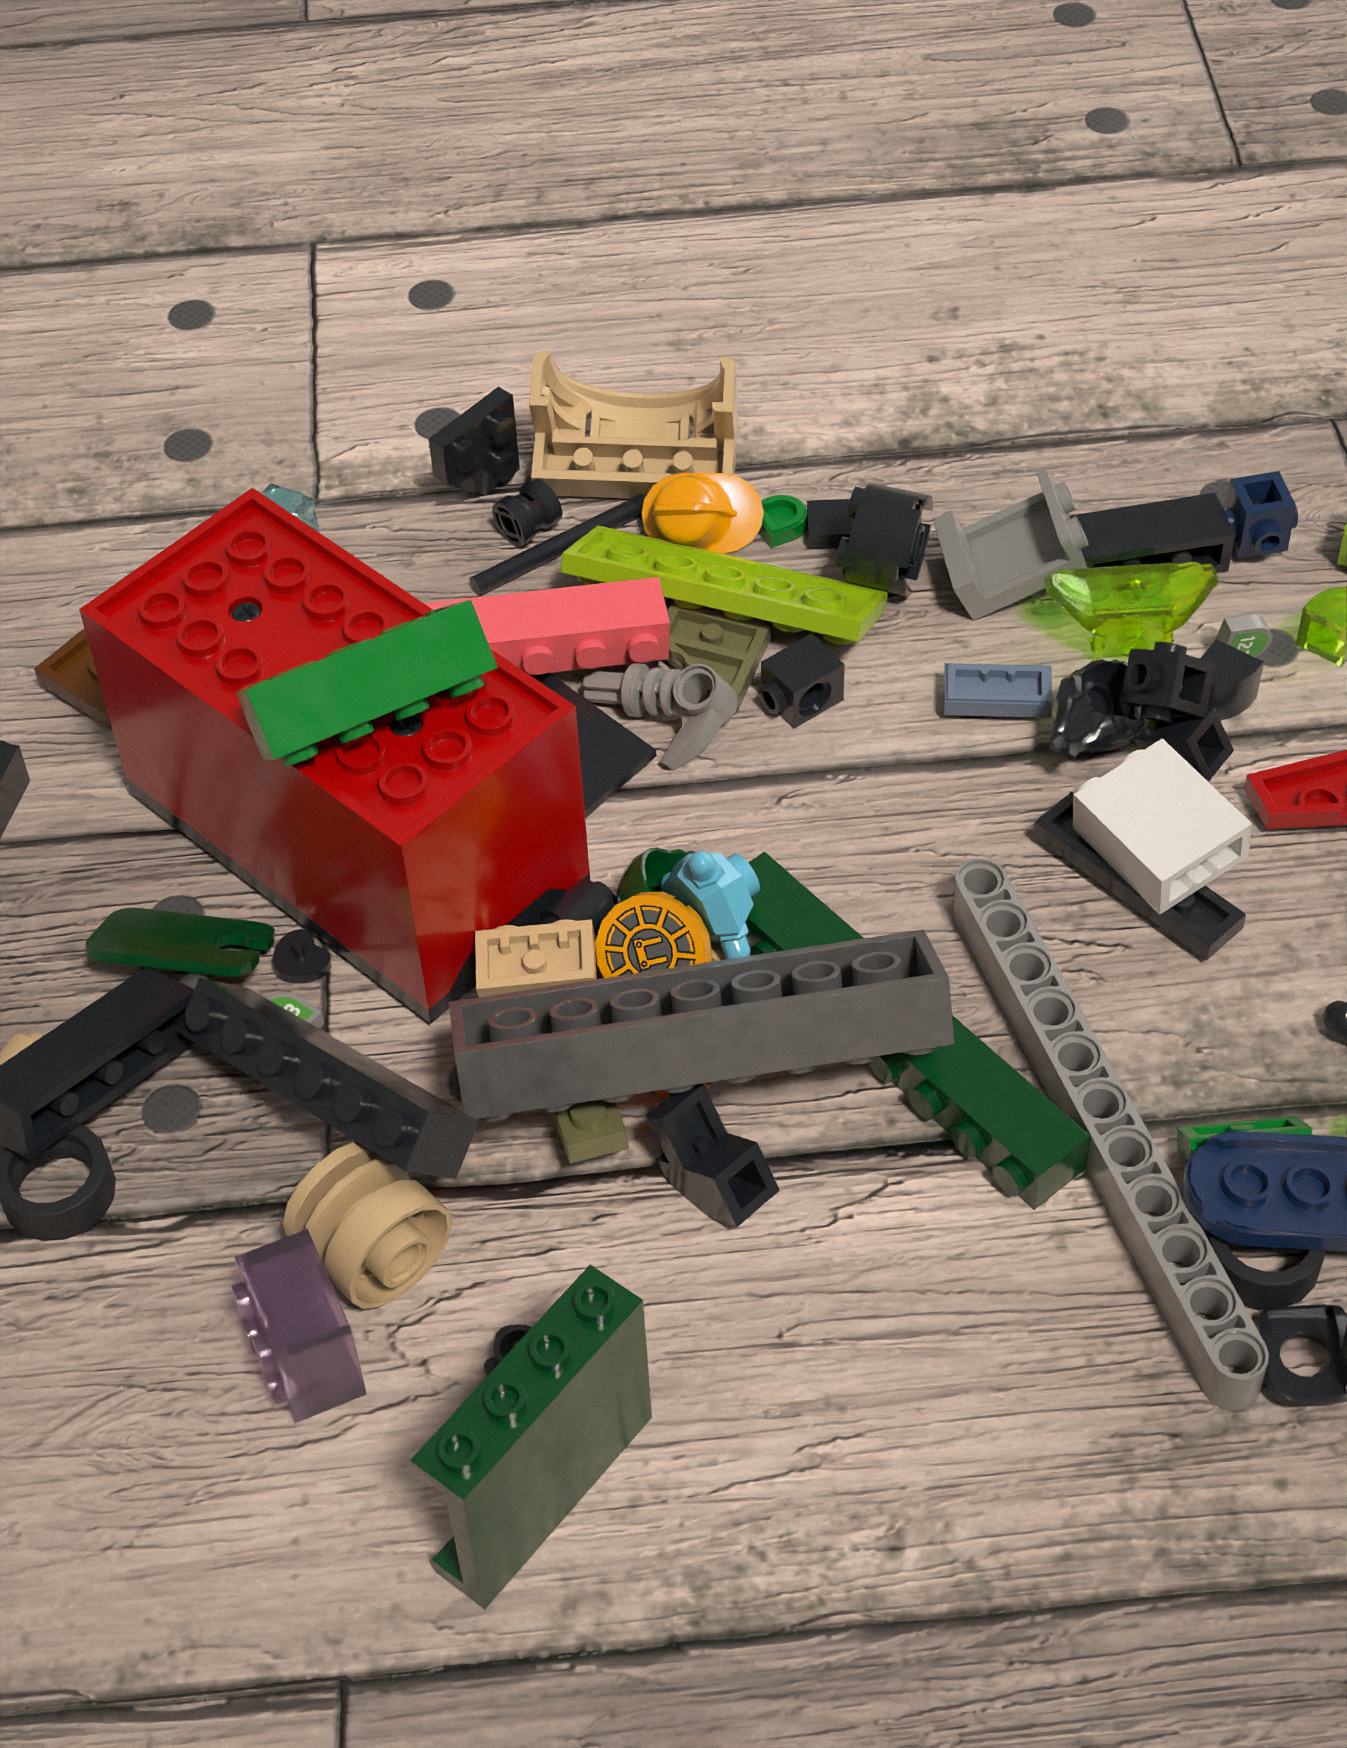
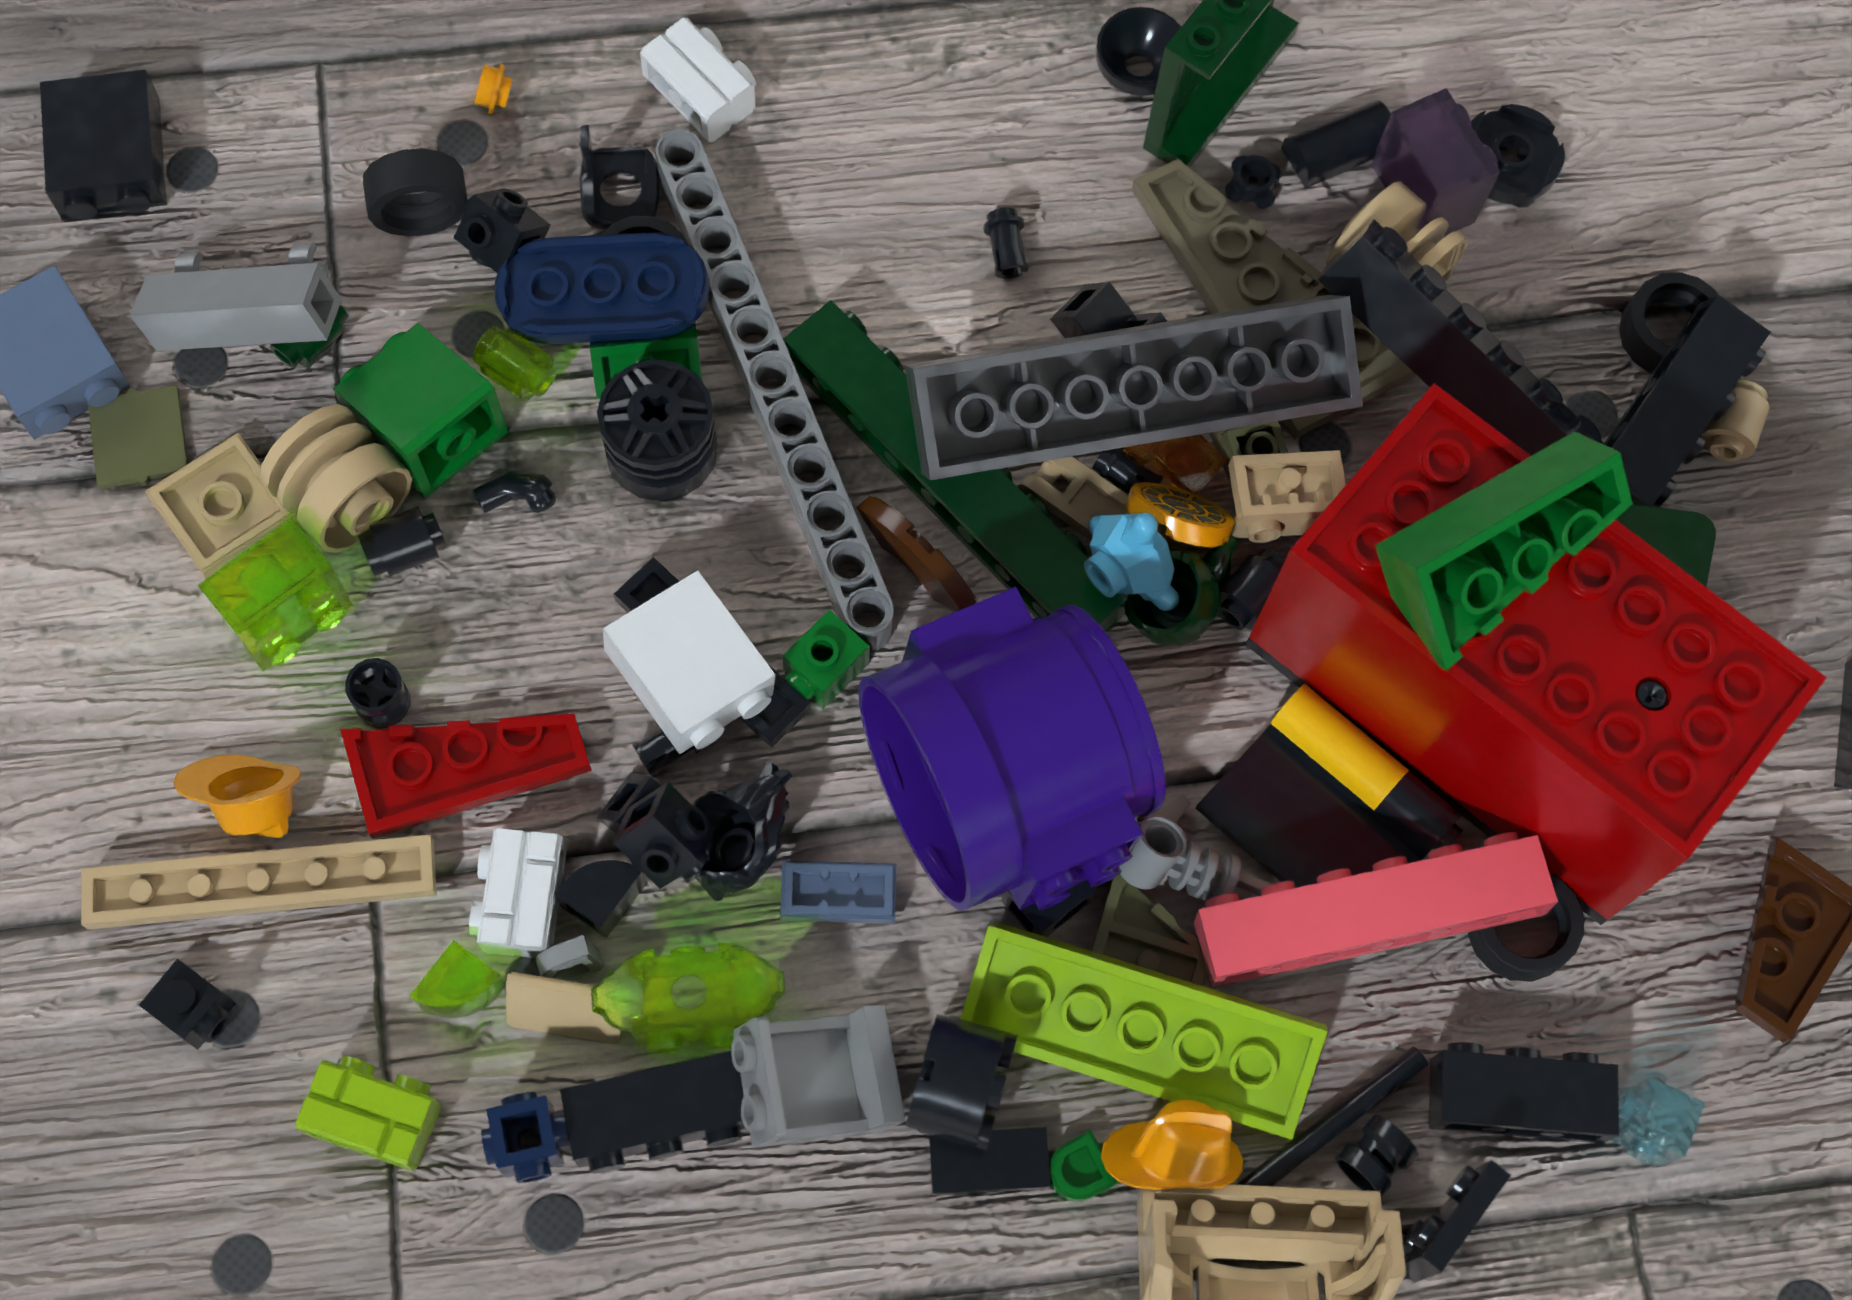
camera: 170 degrees right, 20 degrees up
none -> white brick [469,828,567,958]
none -> tan slope [506,972,628,1044]
none -> black wheel [597,359,718,501]
none -> white brick [640,17,756,143]
none -> green brick [783,610,870,709]
none -> reddish brown tile [856,496,976,611]
none -> dark purple cylinder [859,587,1166,911]
none -> black pin [983,208,1029,279]
none -> black piece [1096,7,1182,96]
none -> dark tan wing [1132,159,1417,440]
none -> black brick [1281,100,1398,189]
none -> black brick [1429,1042,1619,1143]
none -> black plate [1458,104,1565,208]

